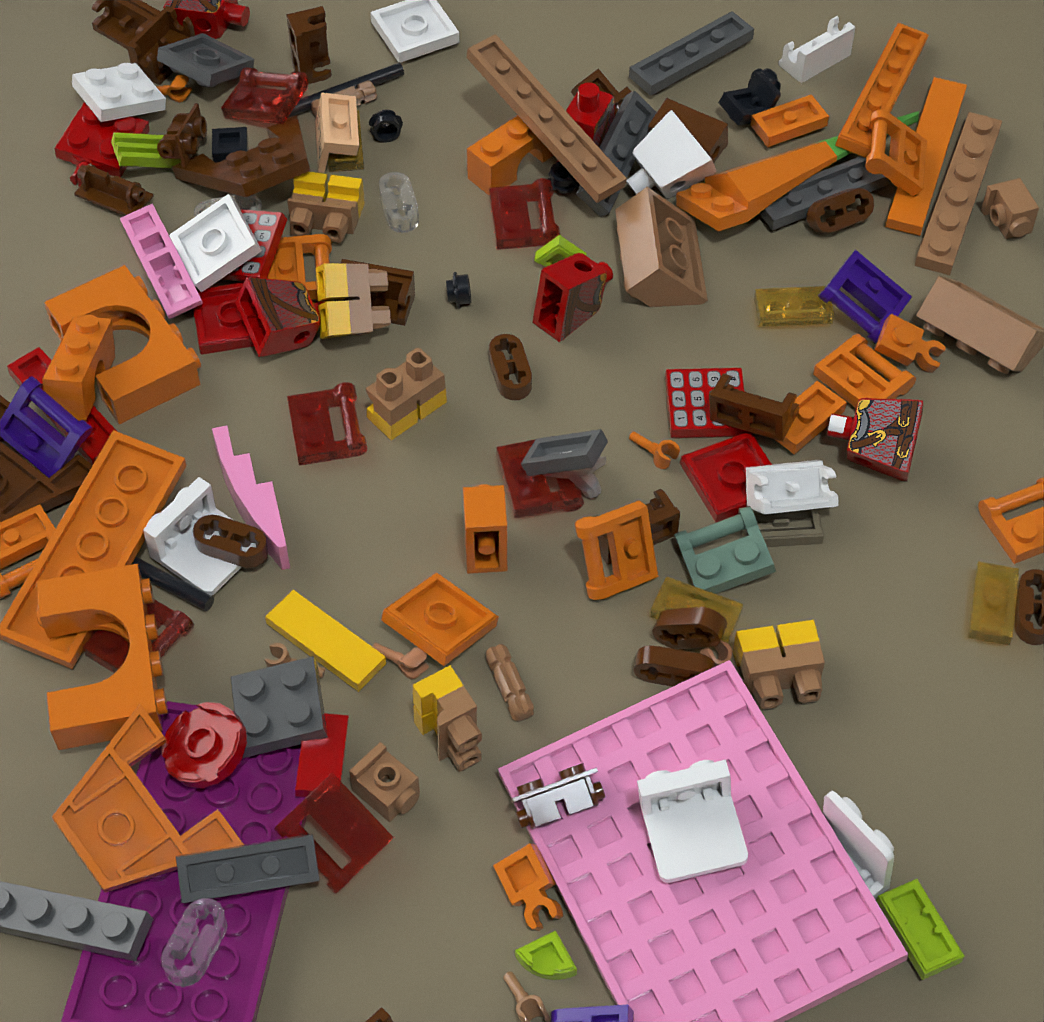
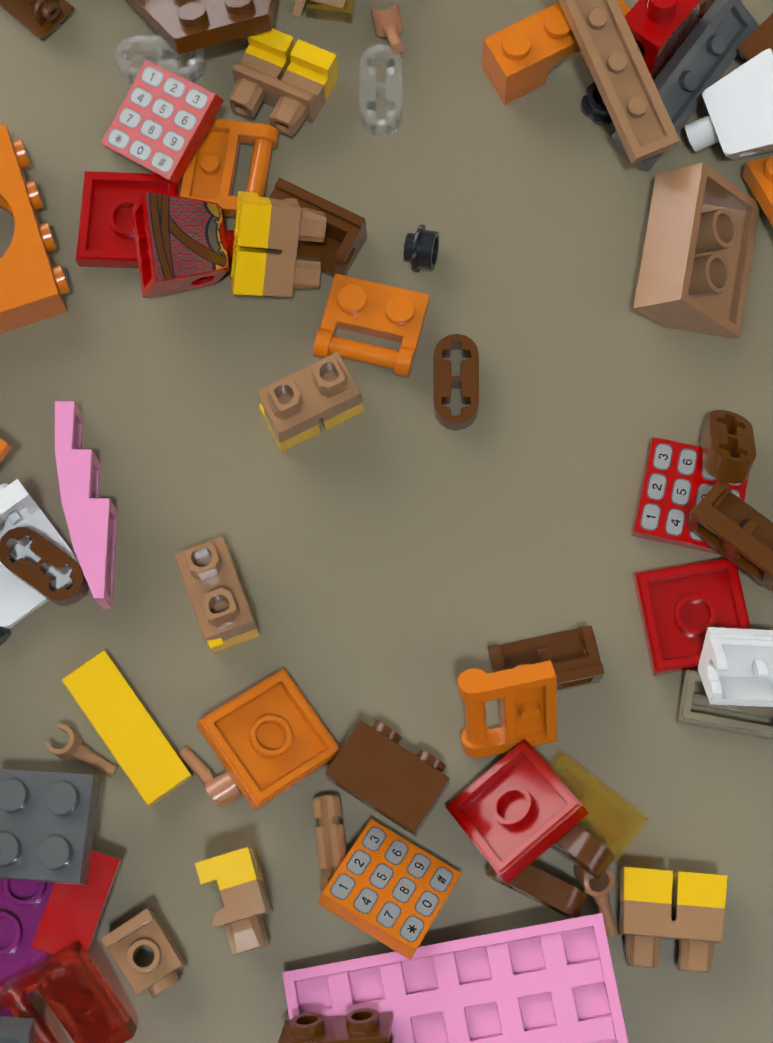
camera: 20 degrees right, 20 degrees up
bright pink slope [120,203,203,319] -> none
white plate [169,194,262,292] -> none
clear red plate [287,382,368,466] -> none
orange brick [463,484,508,574] -> none
clear red plate [489,178,561,250] -> none
clear red plate [496,436,584,518] -> none
dark grey piece [521,429,608,499] -> none
red torso [532,253,613,342] -> none
lime tile [534,235,587,267] -> none
orange hand [629,431,680,469] -> none
sand green plate [675,506,776,600] -> none
none -> medium nougat hips [174,536,260,654]
none -> orange plate [313,273,430,378]
none -> tile [317,819,462,960]
none -> reddish brown brick [325,720,450,837]
none -> nougat hand [371,2,404,54]
none -> red tile [445,739,589,884]
none -> reddish brown beam [701,410,756,484]

